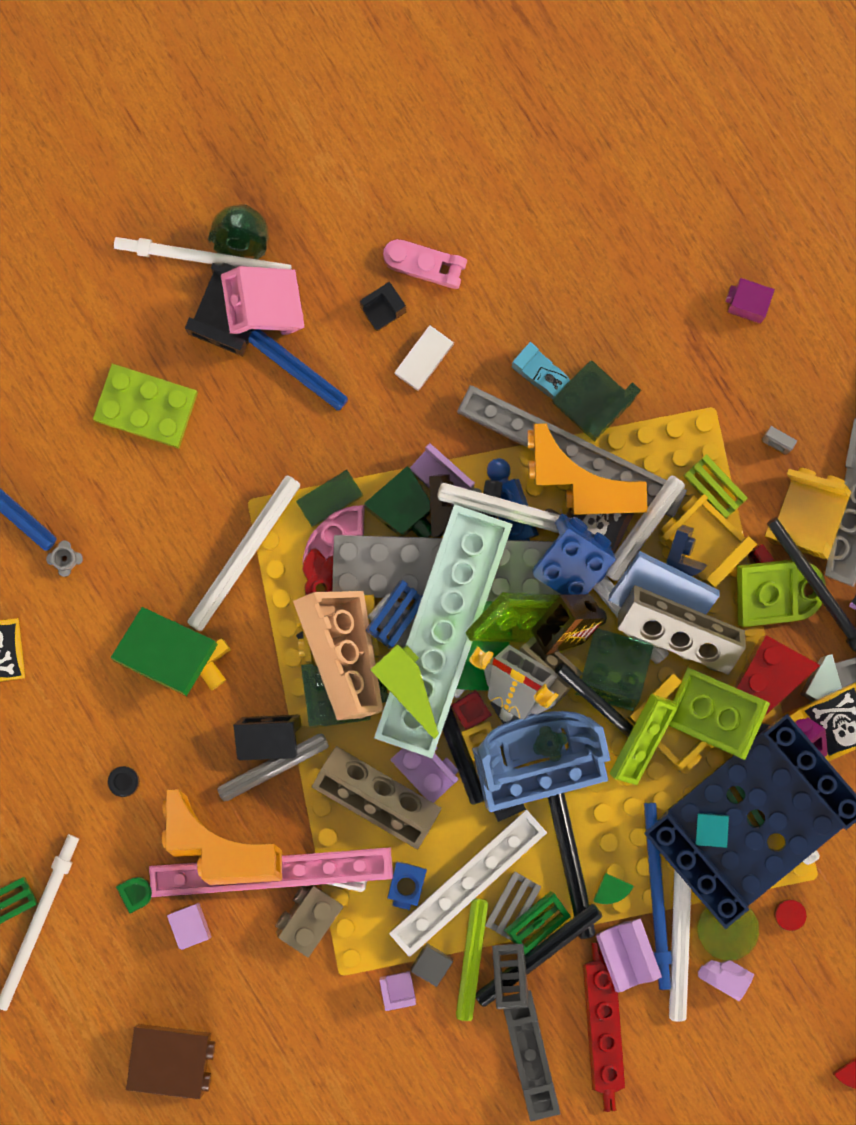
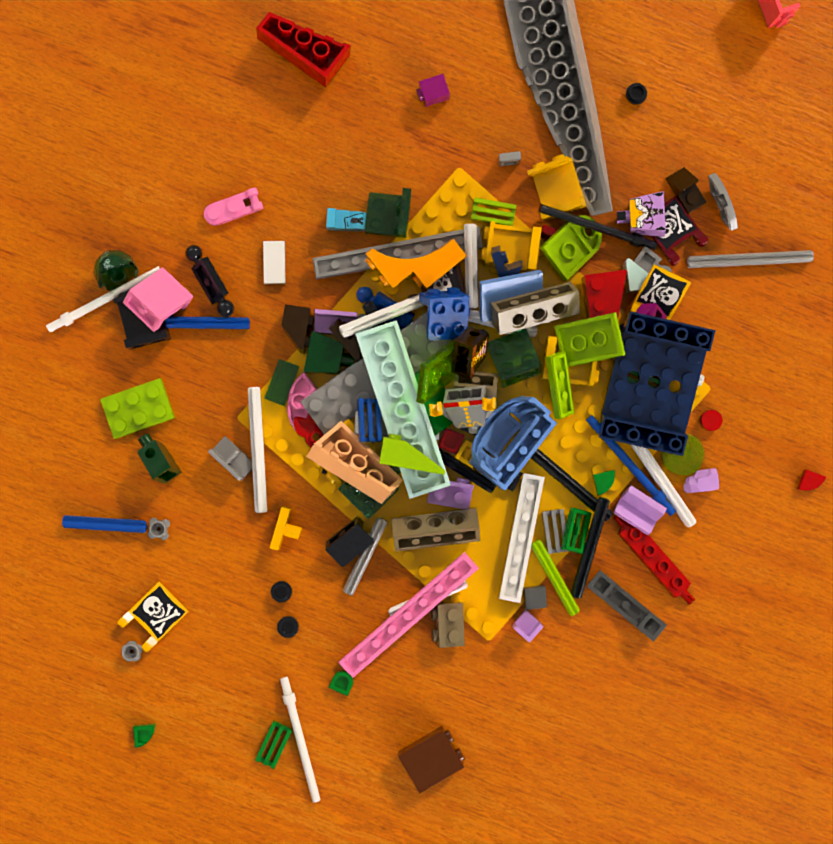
camera: 40 degrees left, 5 degrees up
green tile [110,607,218,697] -> none
light orange arch [162,789,282,885] -> none
lavender panel [167,903,212,950] -> none
black panel [360,281,406,331] -> none
blue brick [388,861,427,910] -> none
dark grey slope [492,944,529,1009] -> none
clear green plate [533,726,568,762] -> none
black bar [555,663,634,737] -> none
teal tile [696,813,729,848] -> none
none -> dark green torso [138,434,182,484]
none -> black plate [185,245,234,317]
none -> light grey panel [208,436,252,481]
none -> red wedge [256,12,351,88]
none -> black plate [271,581,292,602]
none -> dark brown slope [282,304,315,354]

